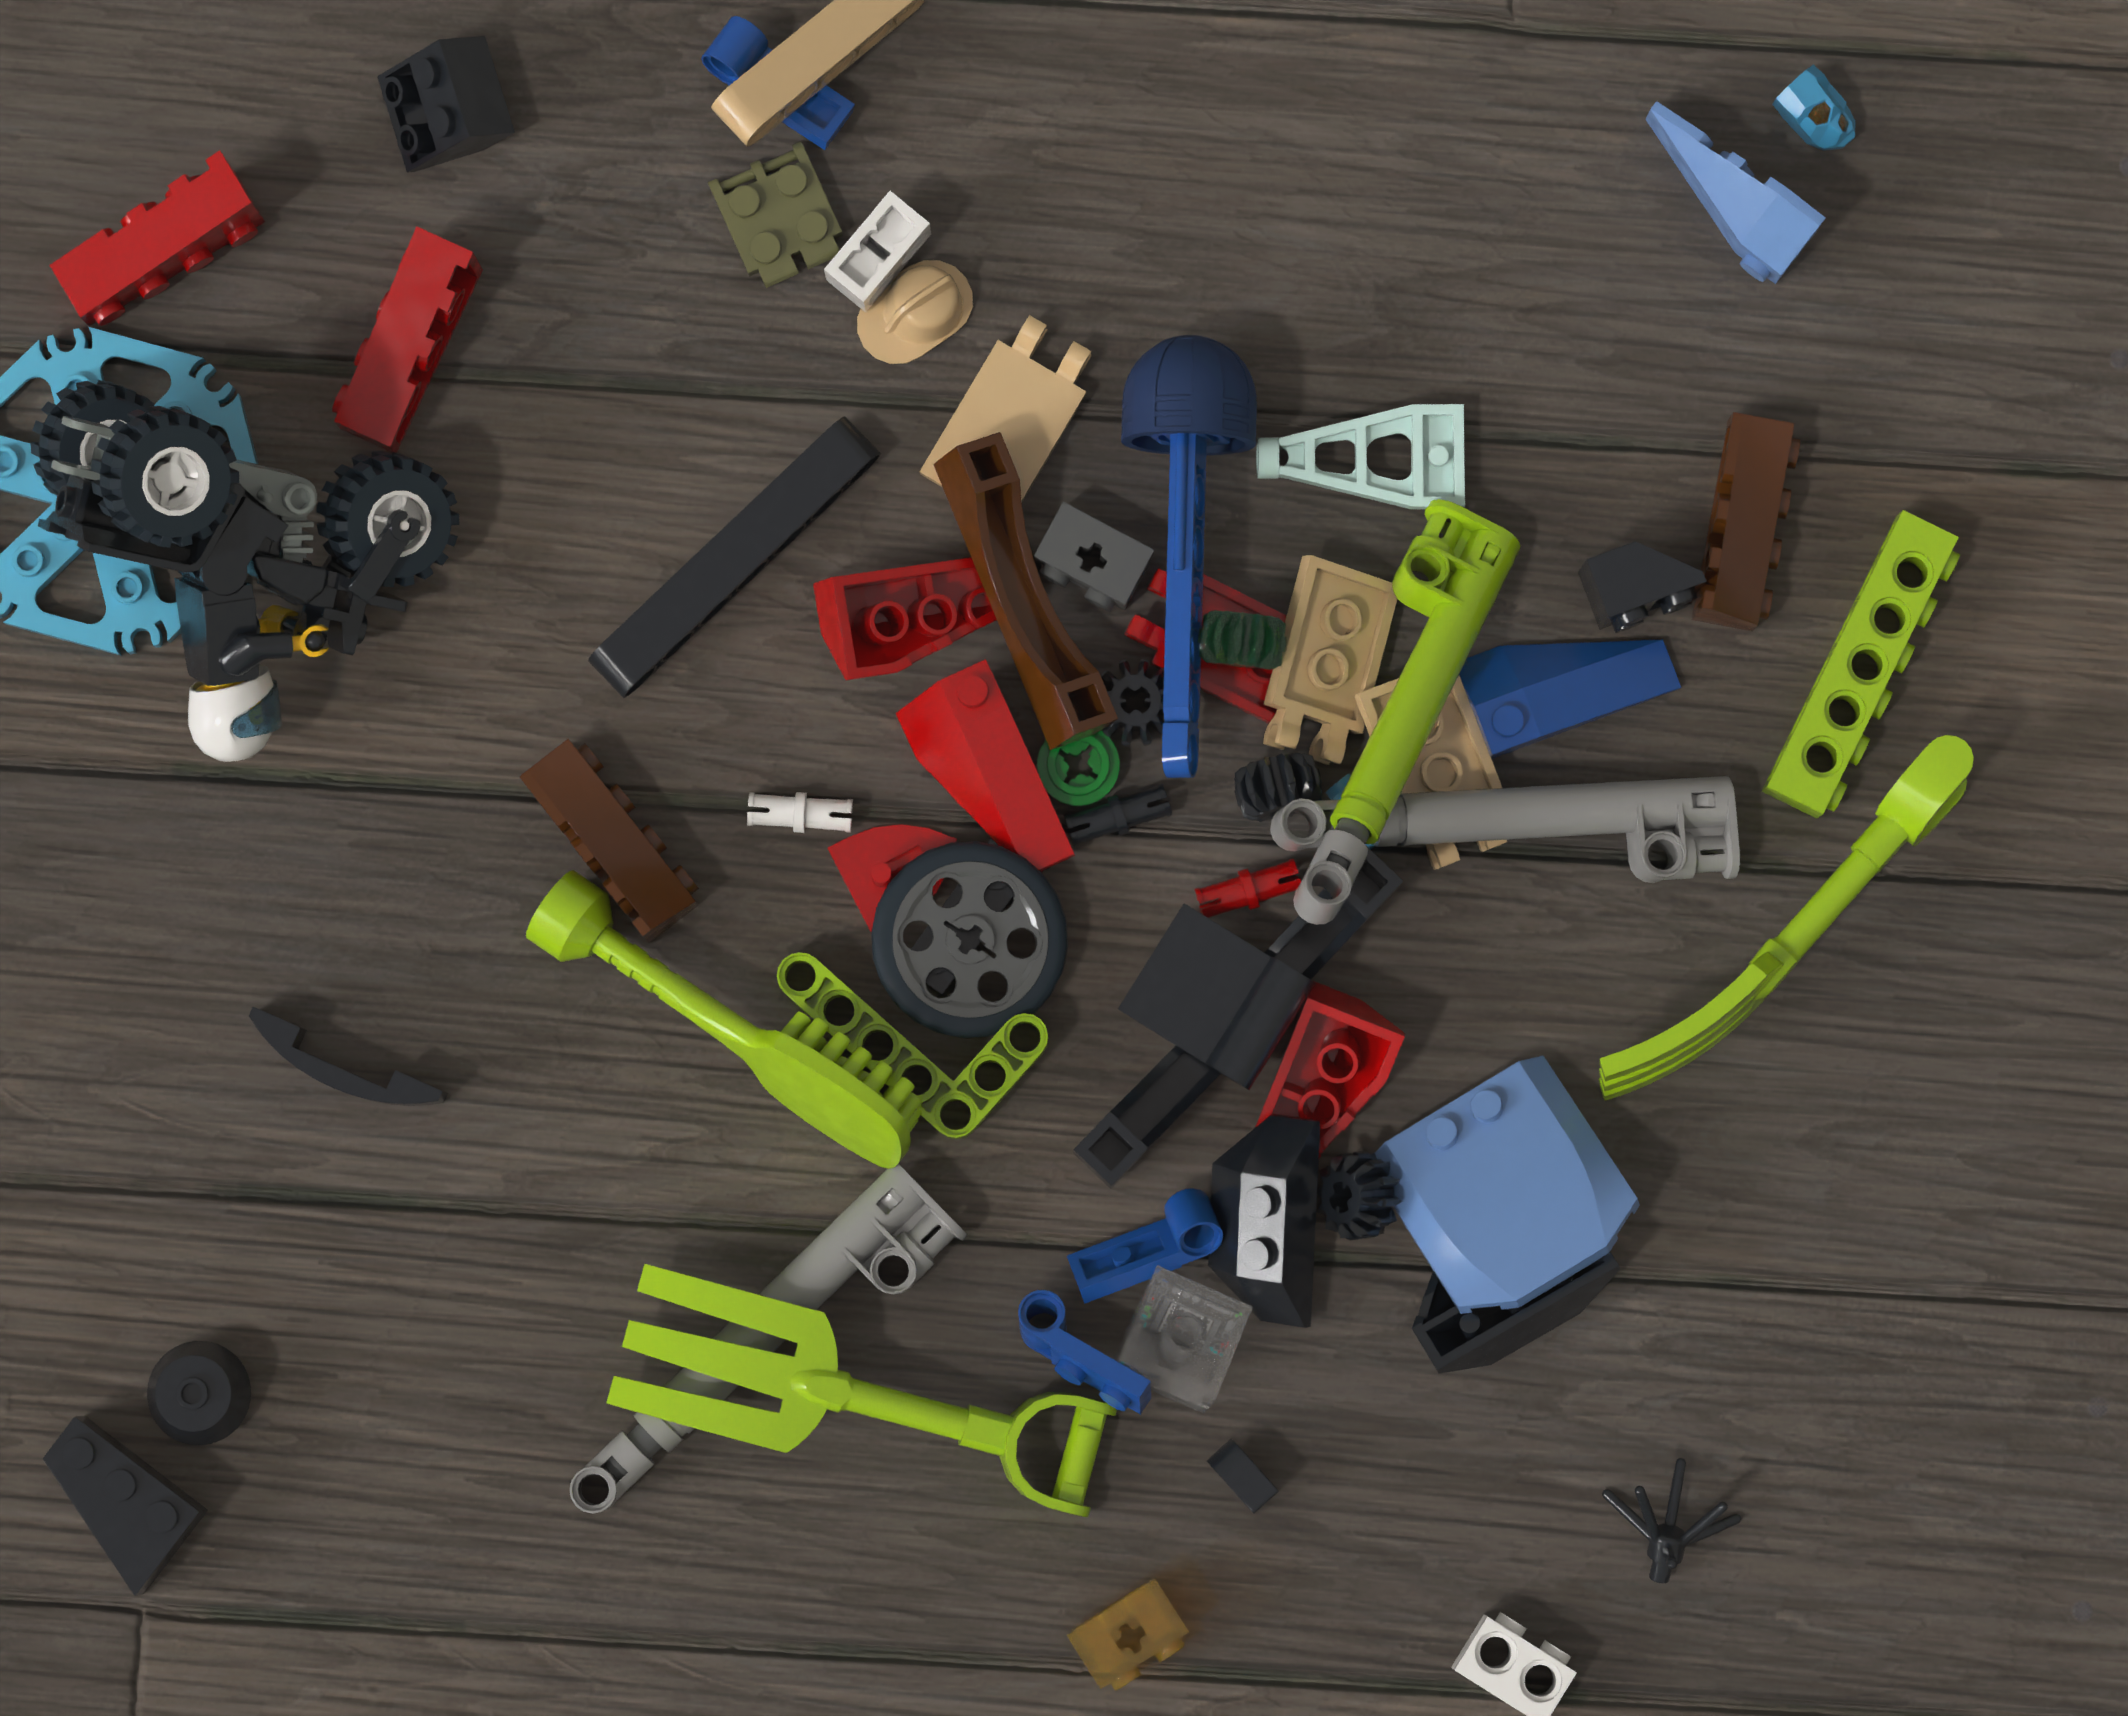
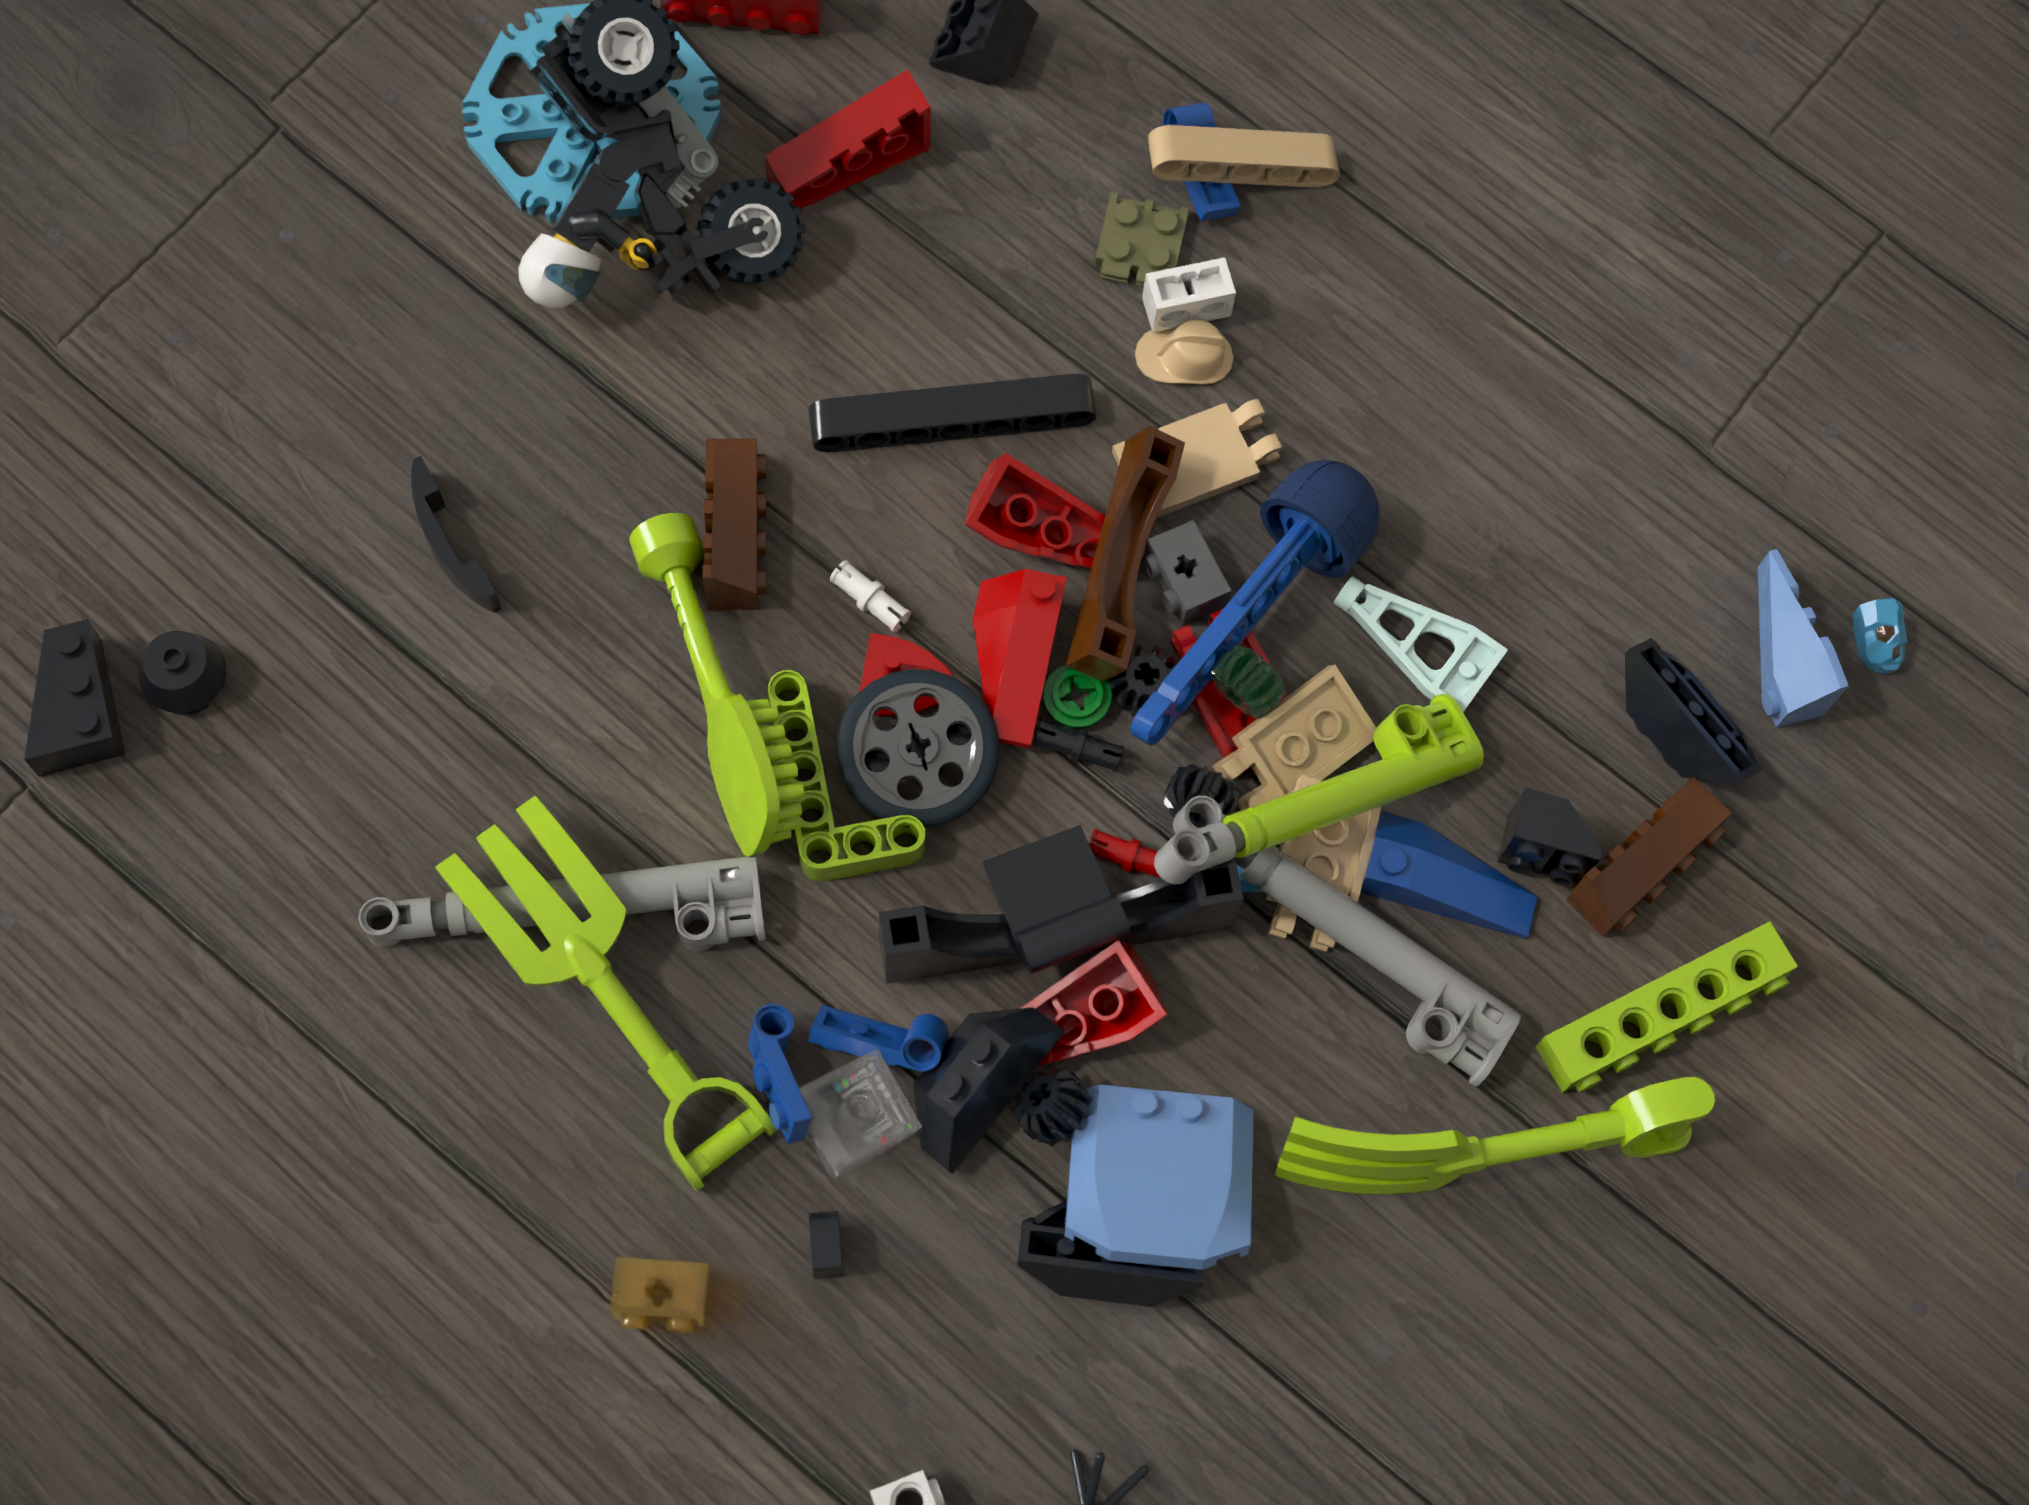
camera: 30 degrees right, 15 degrees down
none -> black wedge [1625,638,1763,786]

